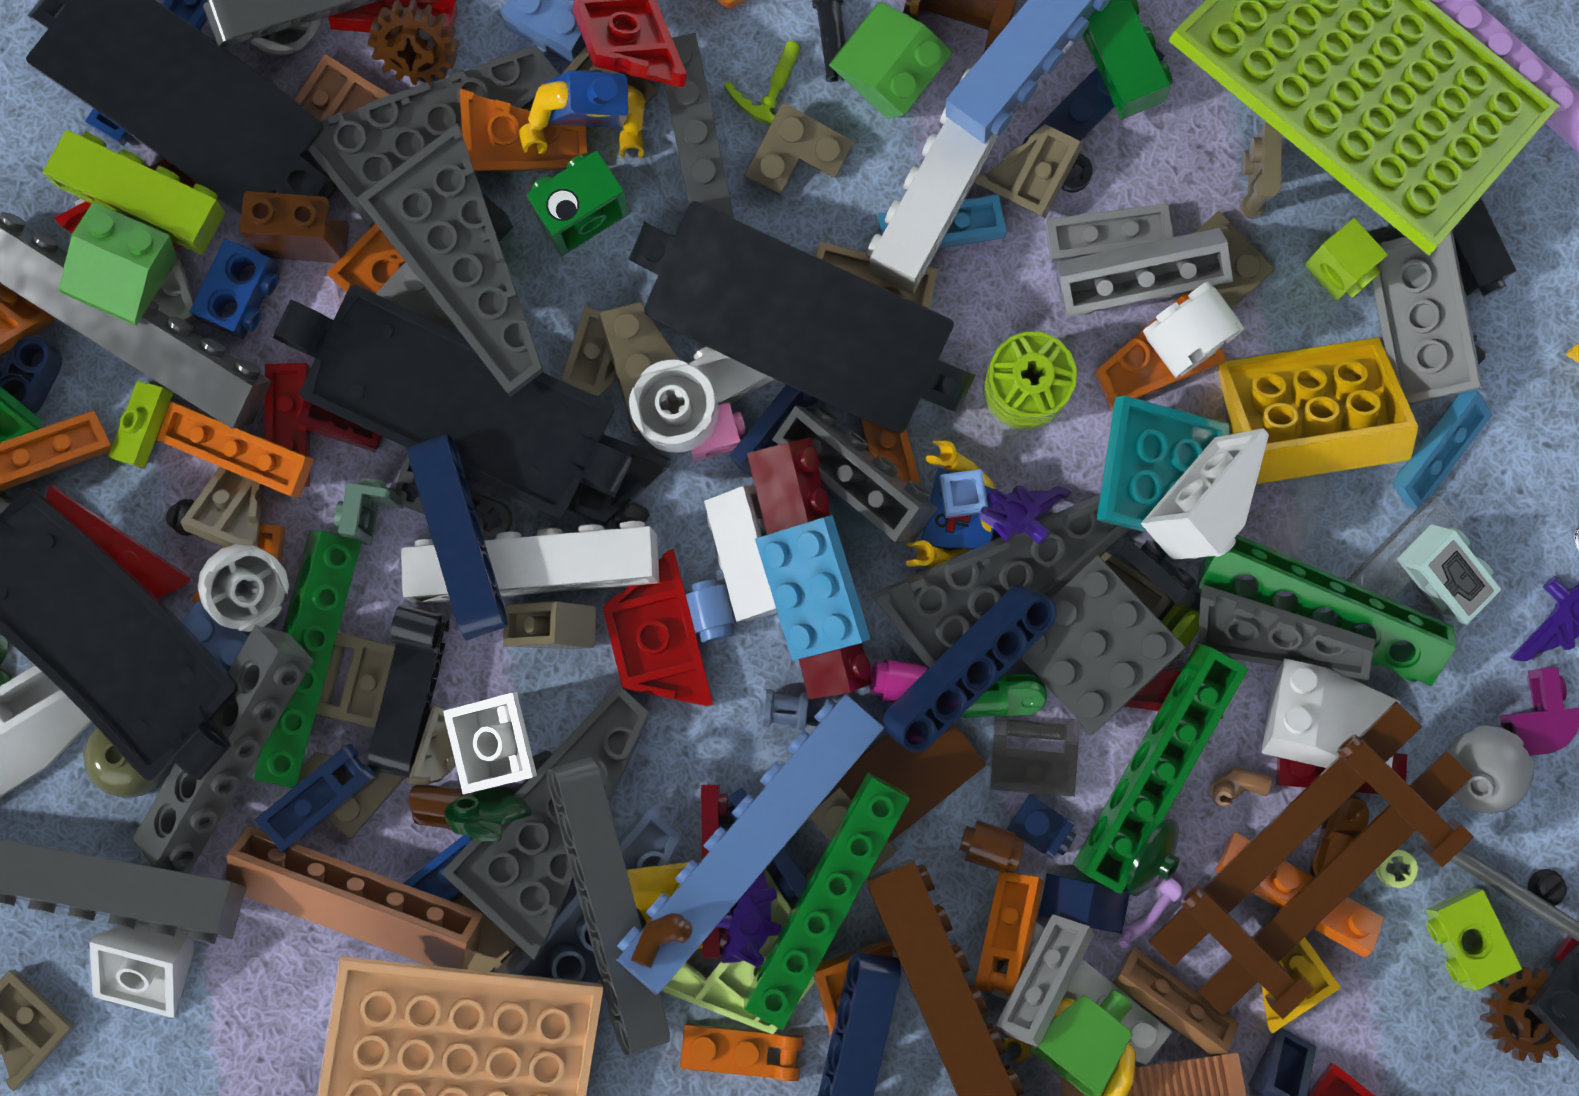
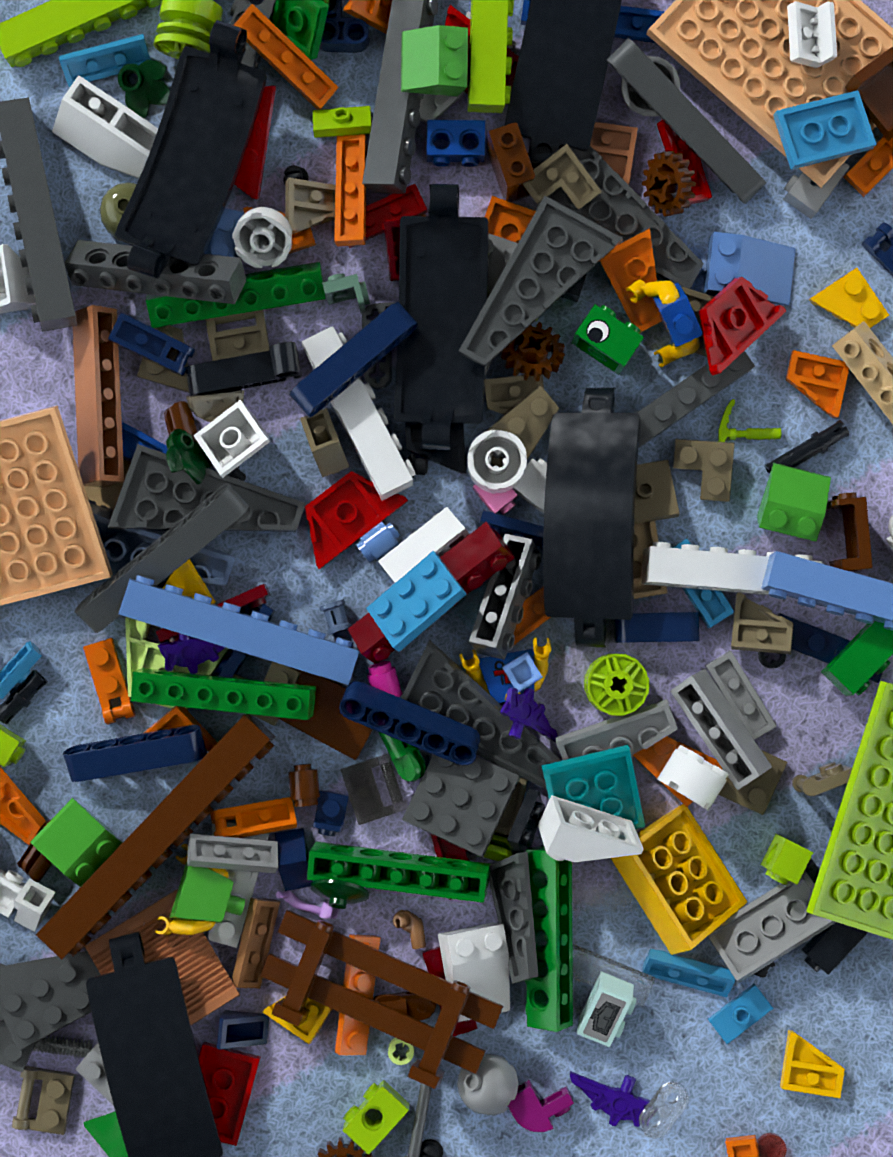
camera: 60 degrees right, 5 degrees up
reddish brown arm [631,913,692,969] -> none
none -> reddish brown gear [501,322,565,382]
none -> dark tan plate [523,144,602,210]
none -> light grey wing [556,699,678,760]
none -> dark blue beam [614,612,700,643]
none -> dark tan plate [634,460,680,524]
none -> dark azure plate [708,983,774,1044]

